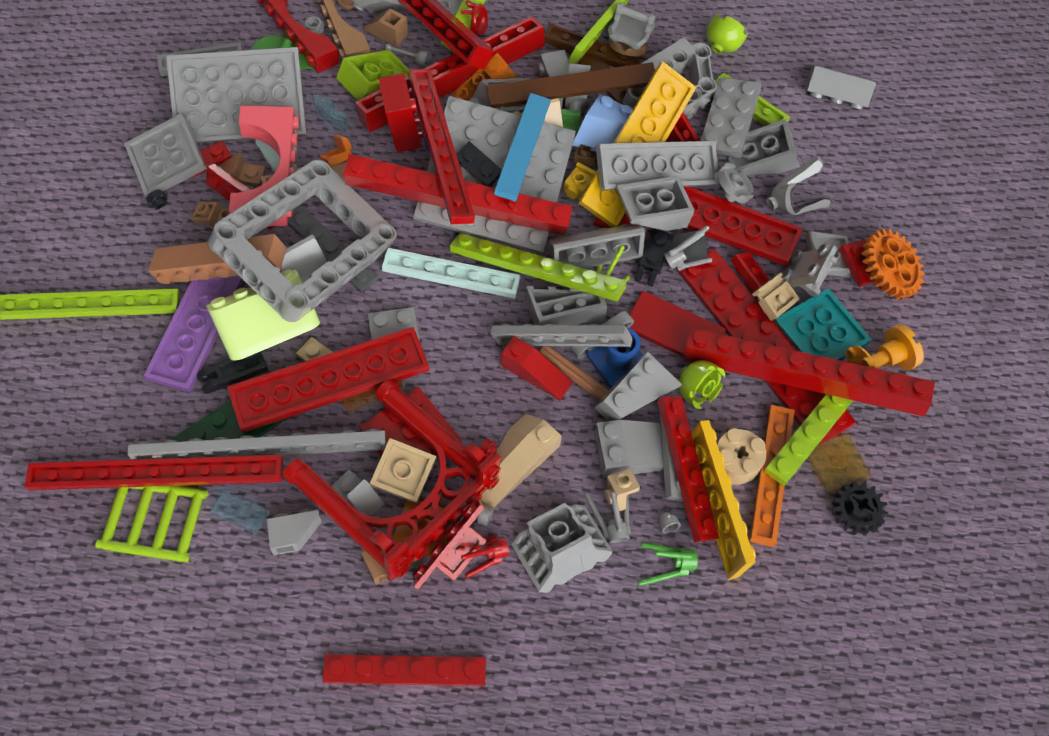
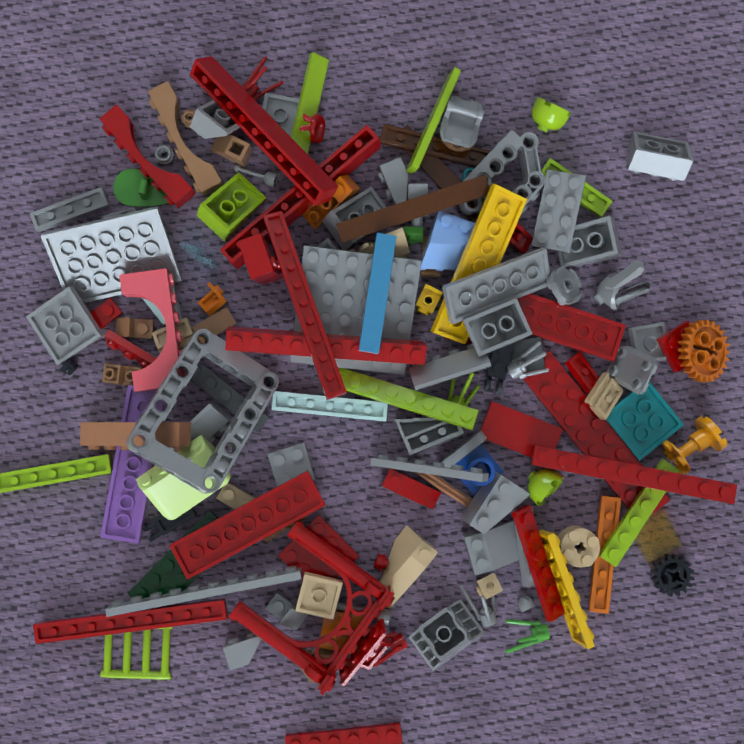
camera: 10 degrees left, 25 degrees up
clear light blue slope [211,490,270,535] -> none
black hinge [456,141,502,188] -> none

